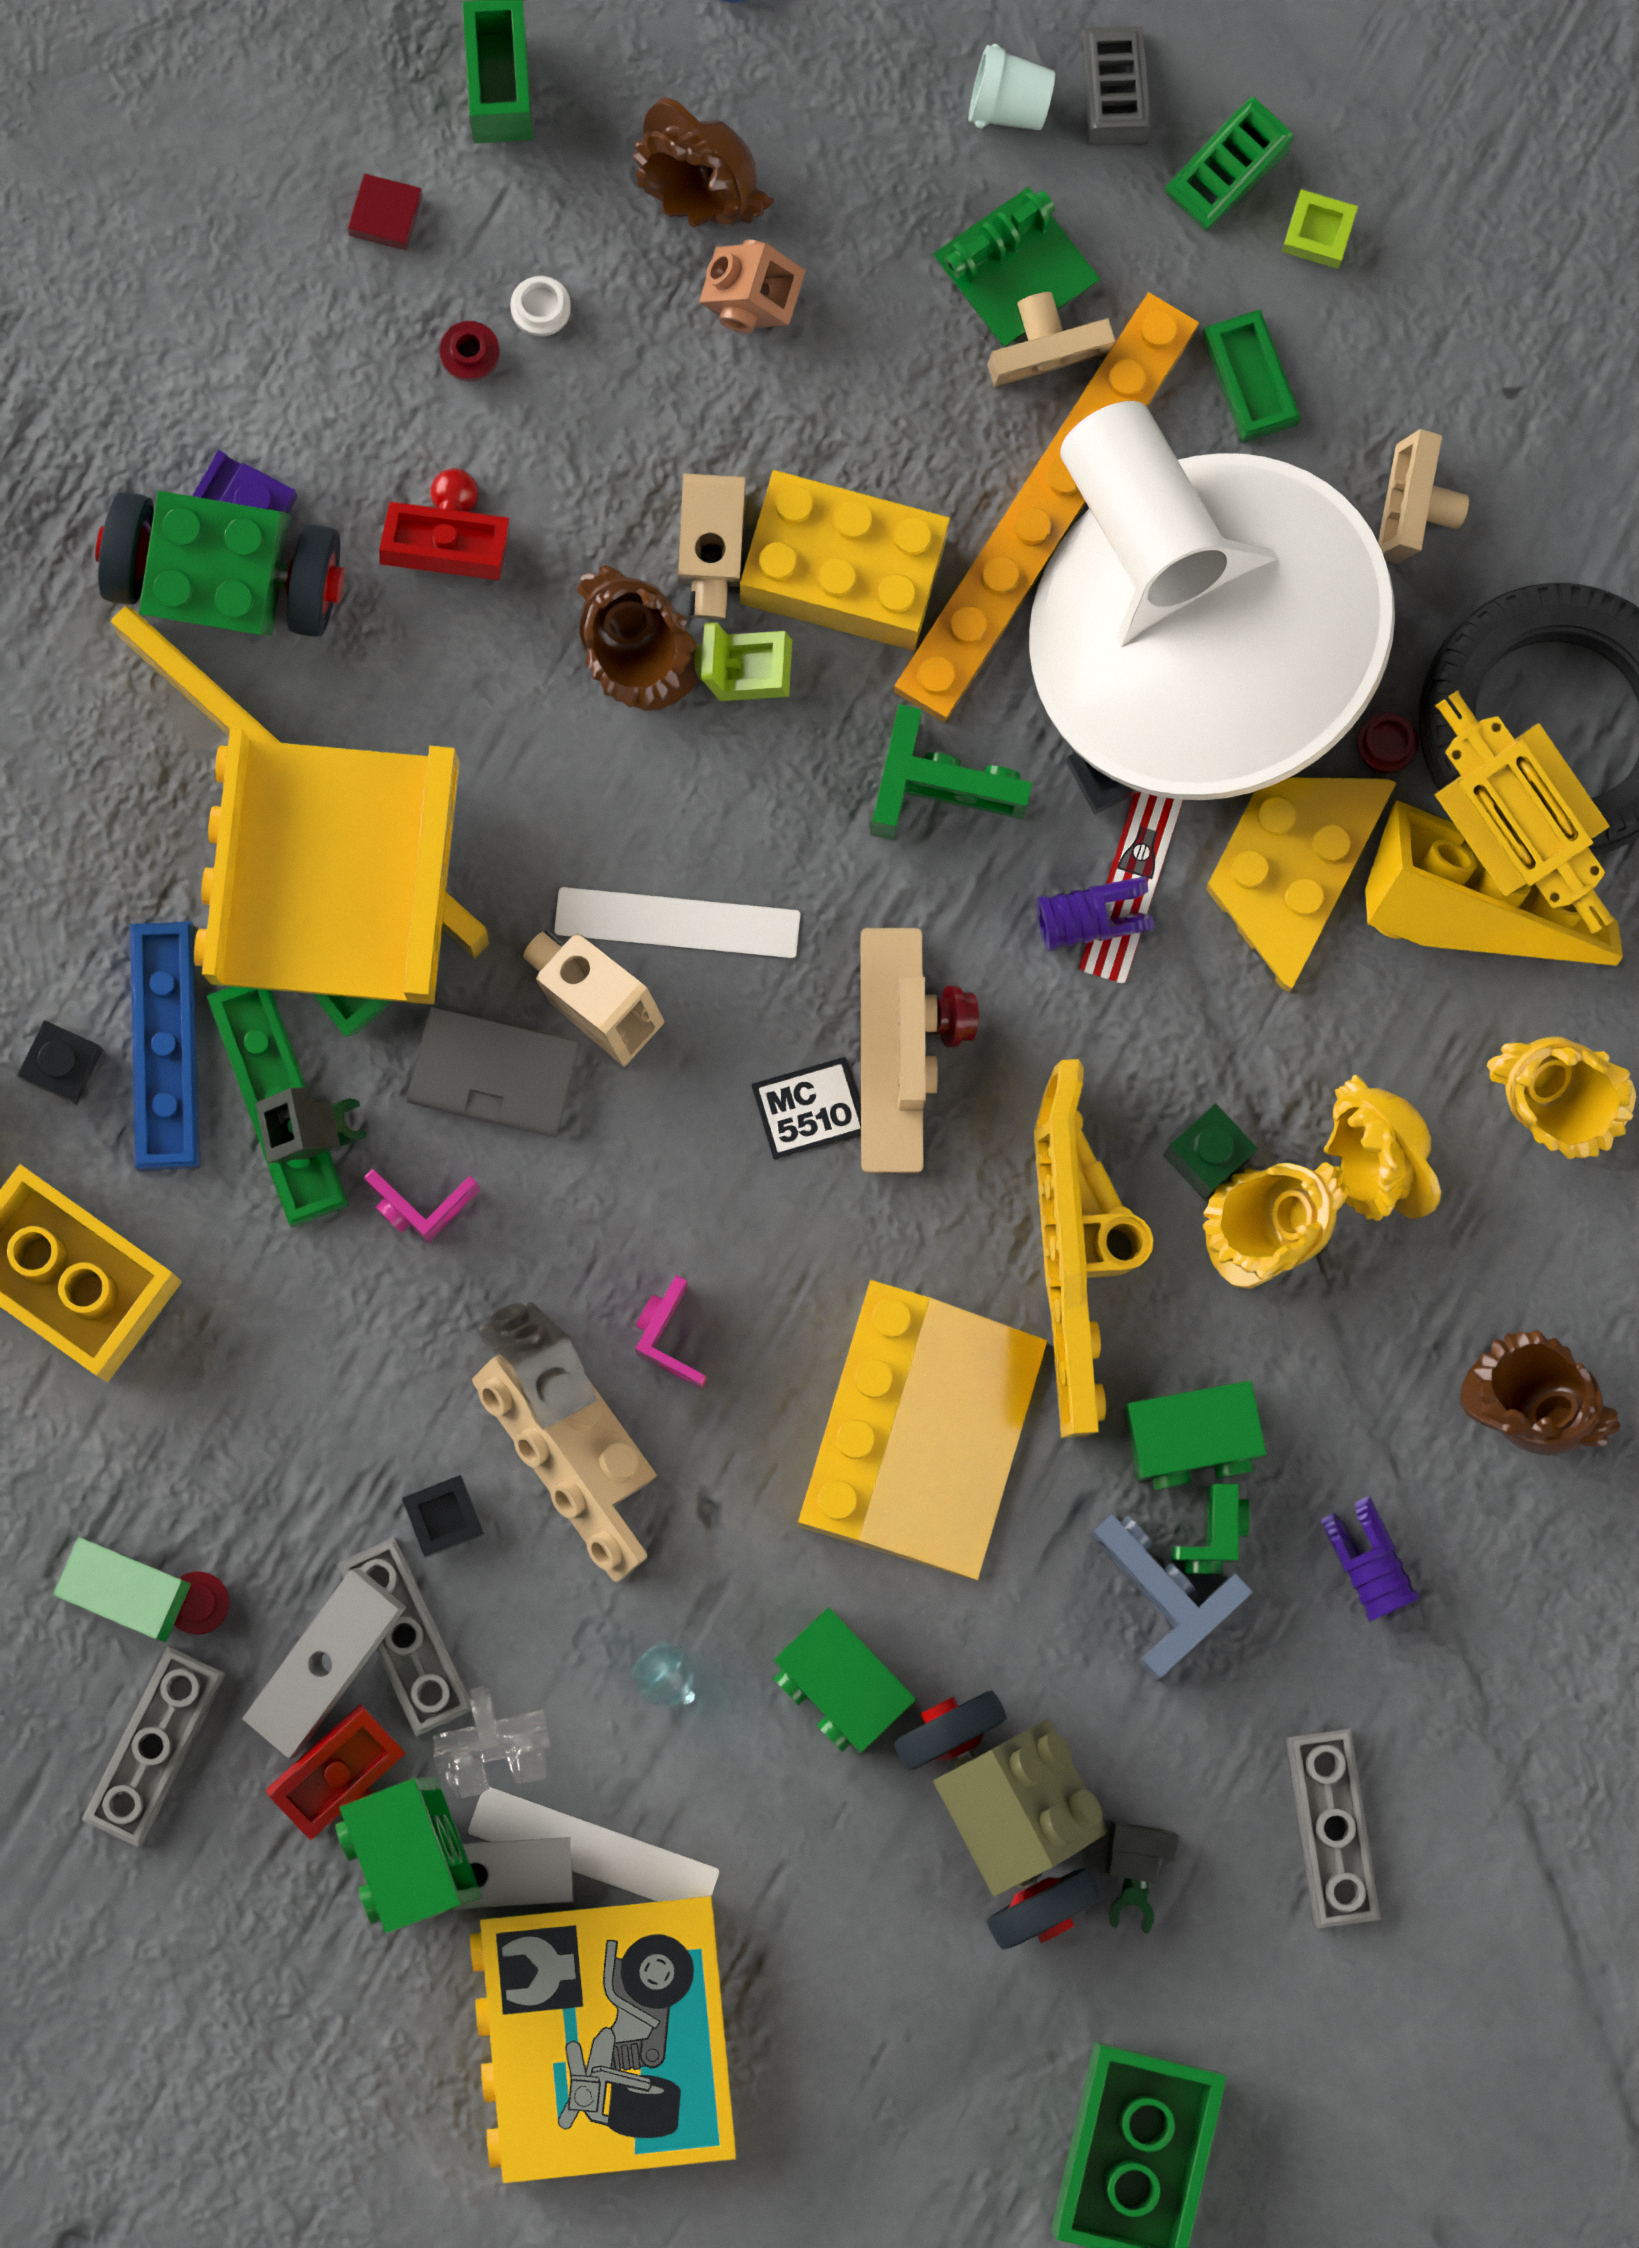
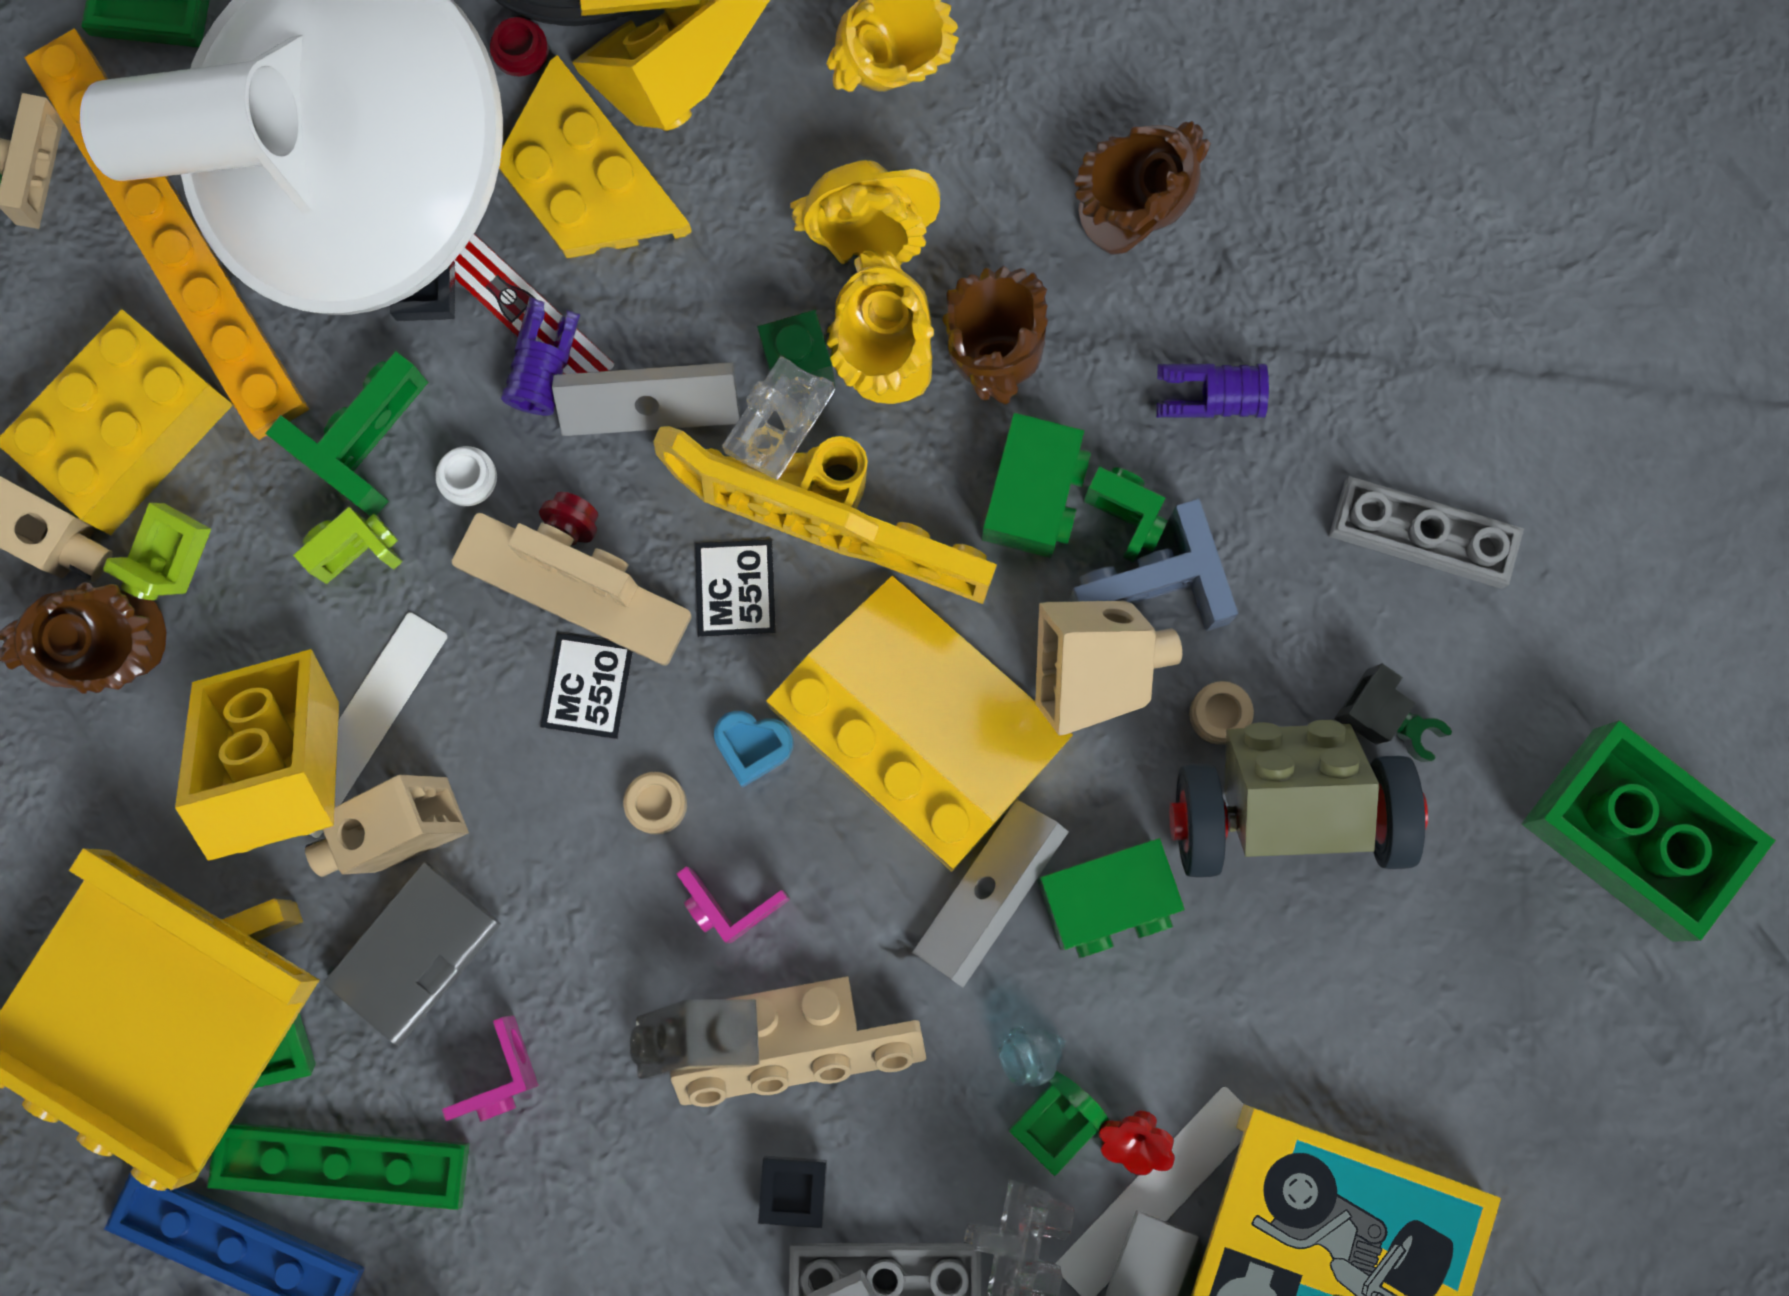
camera: 55 degrees left, 0 degrees up
pearl dark grey piece [255,1087,366,1163] -> none
none -> yellow brick [175,649,339,861]
none -> lime bracket [293,507,403,584]
none -> white plate [436,446,497,506]
none -> light grey tile [552,362,740,436]
none -> tan tile [623,772,687,835]
none -> sticker [695,539,776,637]
none -> dark azure tile [714,711,794,788]
none -> clear hips [722,356,835,480]
none -> light grey tile [912,799,1069,988]
none -> reddish brown hair [942,265,1048,405]
none -> green tile [1008,1070,1109,1177]
none -> tan torso [1035,601,1182,736]
none -> red plant [1099,1110,1175,1175]
none -> tan tile [1189,681,1254,744]

